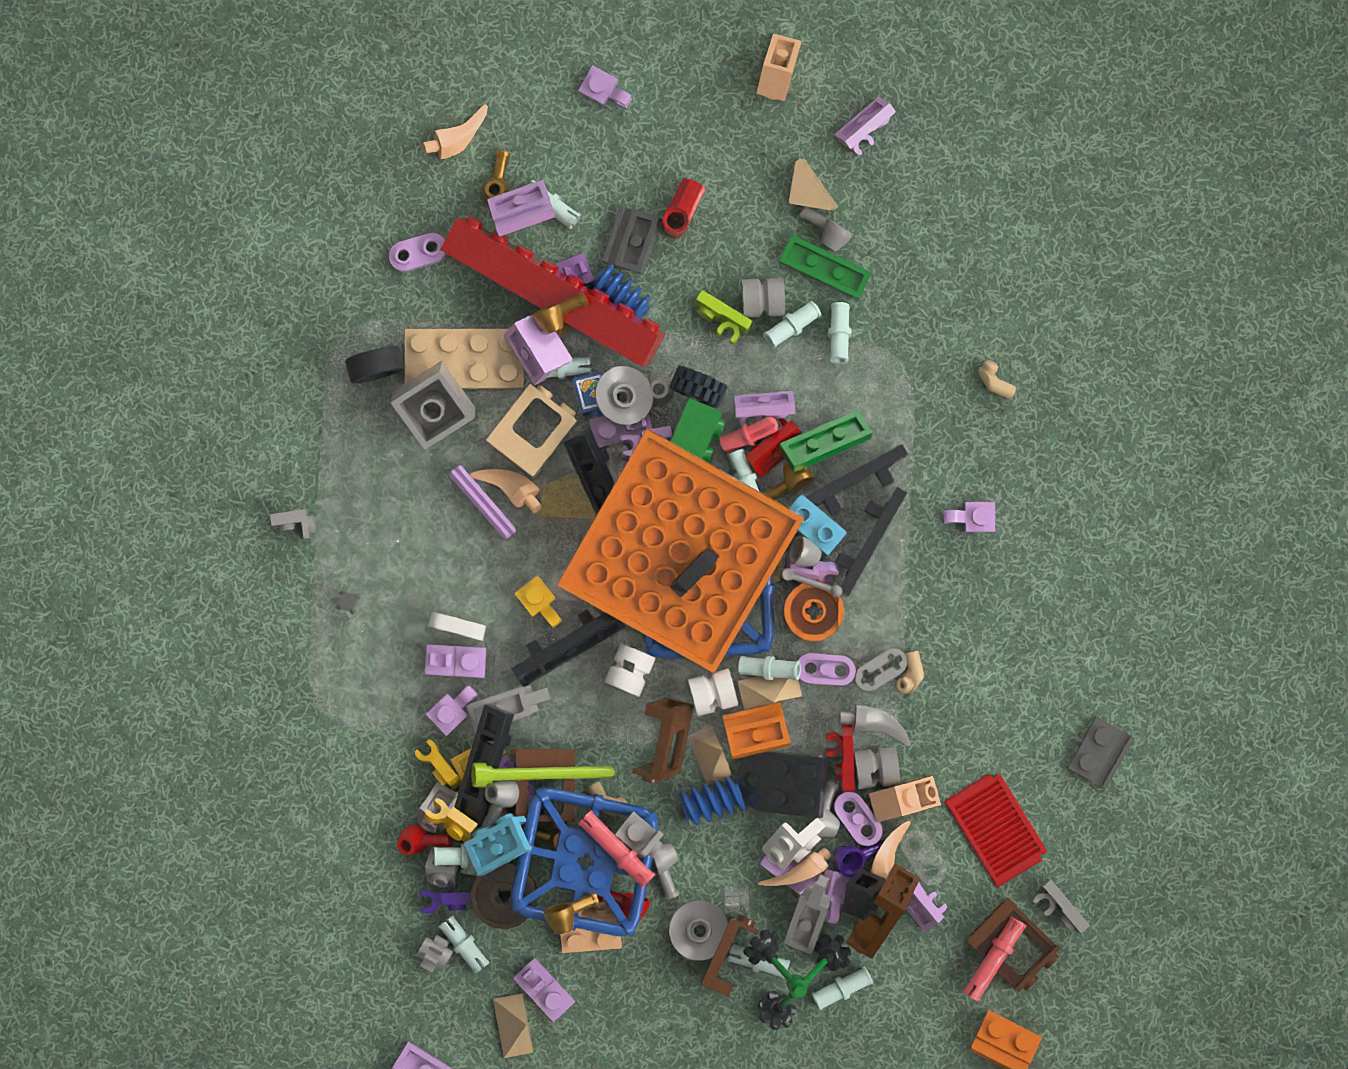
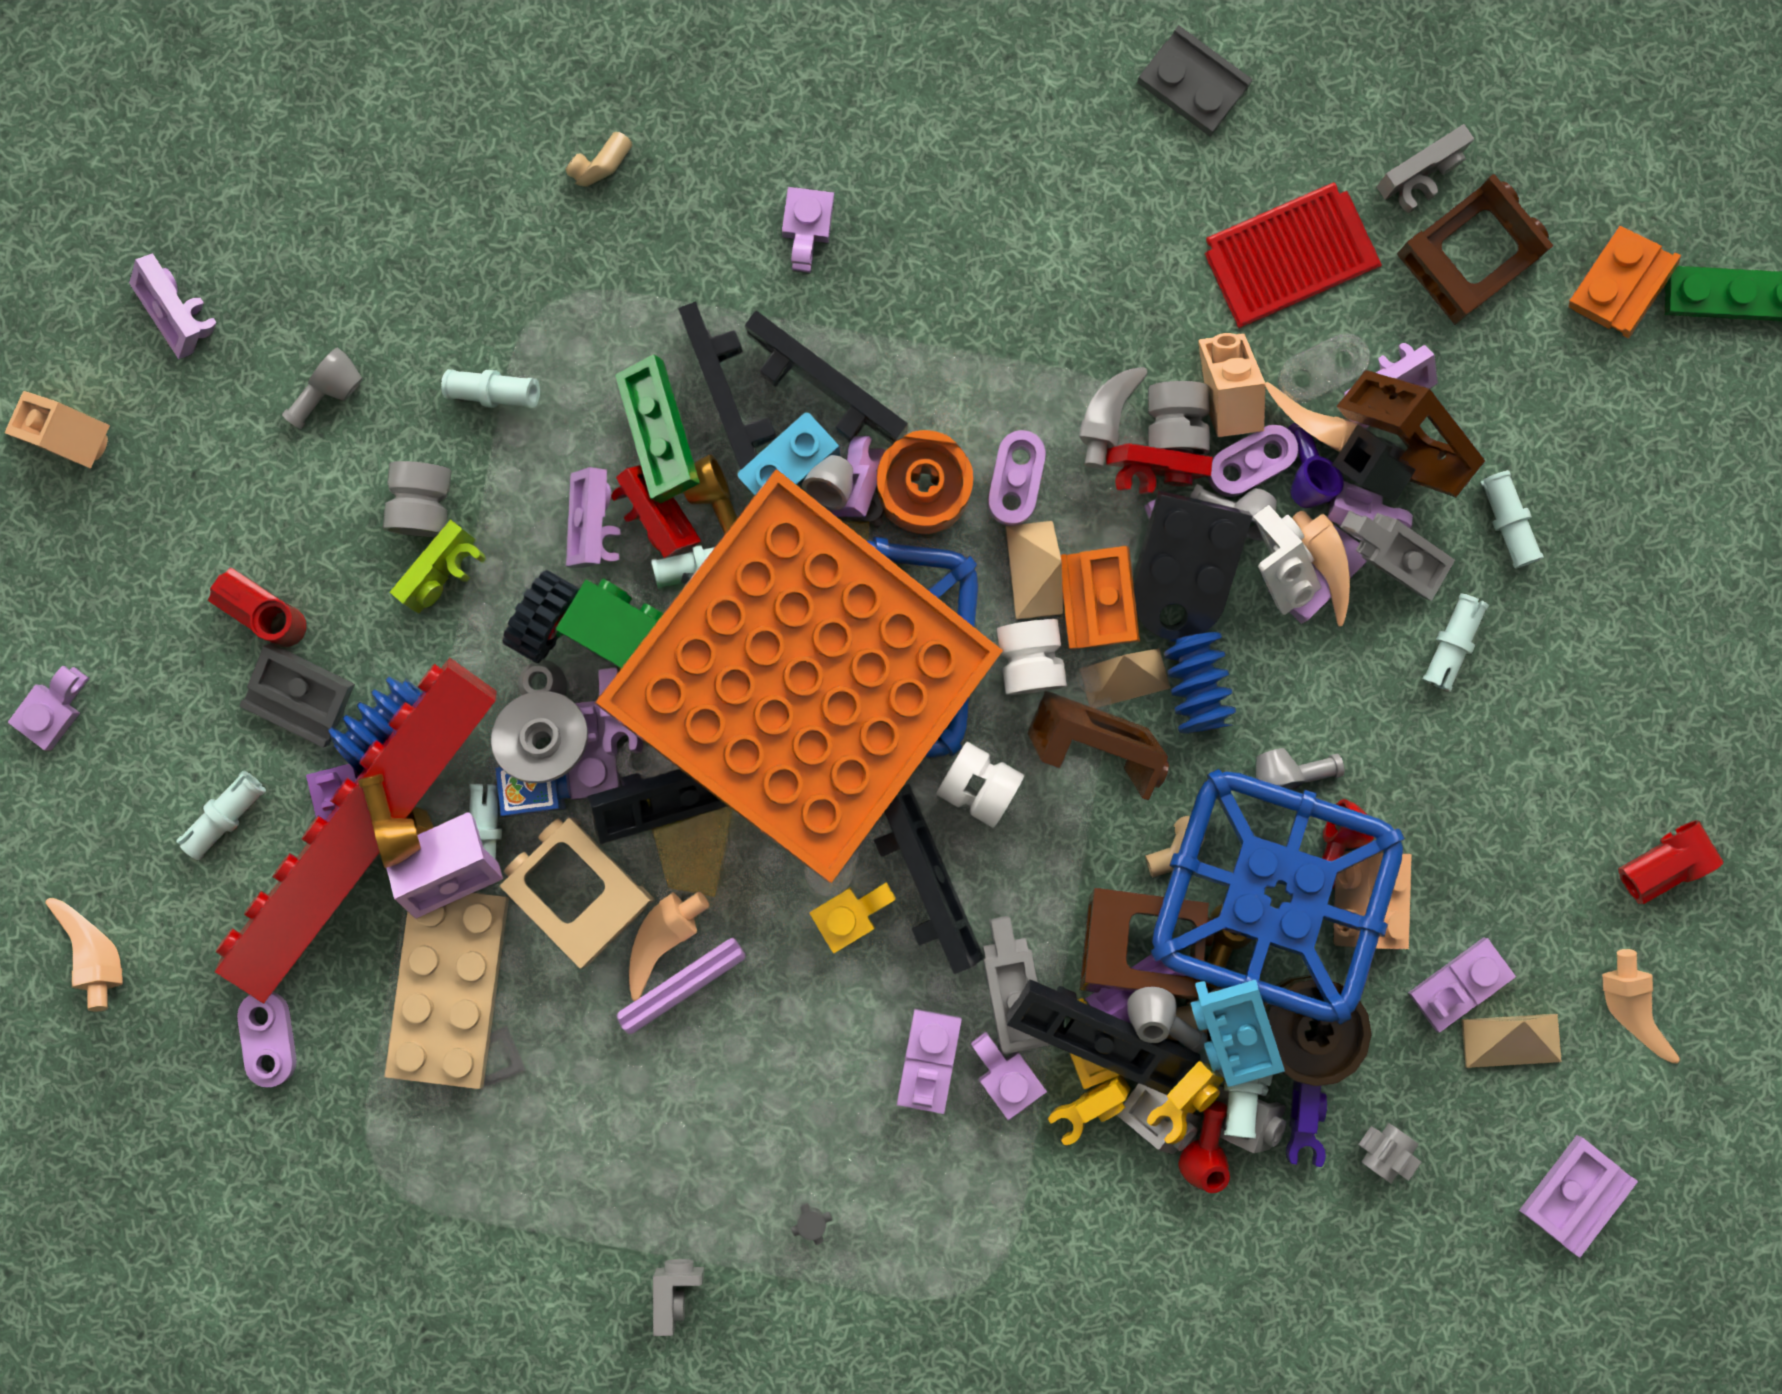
camera: 85 degrees left, 0 degrees up
black tyre [345,346,405,383] -> none
light grey brick [390,361,476,450] -> none
white beam [428,612,486,641] -> none
light aqua pin [438,915,489,974] -> none
lime piece [471,763,615,787] -> none
pearl gold bar [481,150,511,205] -> none
lavender plate [487,180,555,237] -> none
pearl gold bar [543,892,599,934] -> none
coral pin [578,810,655,888] -> none
light grey bracket [614,812,664,858] -> none
black beam [669,546,720,597] -> none
light grey dish [669,900,728,961] -> none
reddish brown window [701,914,759,997] -> none
coral axle [720,416,779,454] -> none
clear wheel [724,884,749,915] -> none
light aqua pin [738,656,801,680] -> none
black plant [743,930,851,1030] -> none
light aqua pin [763,301,821,349] -> none
green plate [779,235,872,300] -> none
light grey hinge [782,568,843,597] -> none
tan slope [789,158,838,211] -> none
light grey beam [855,649,907,691] -> none
tan arm [896,651,924,694] -> none
coral pin [962,916,1027,1002] -> none

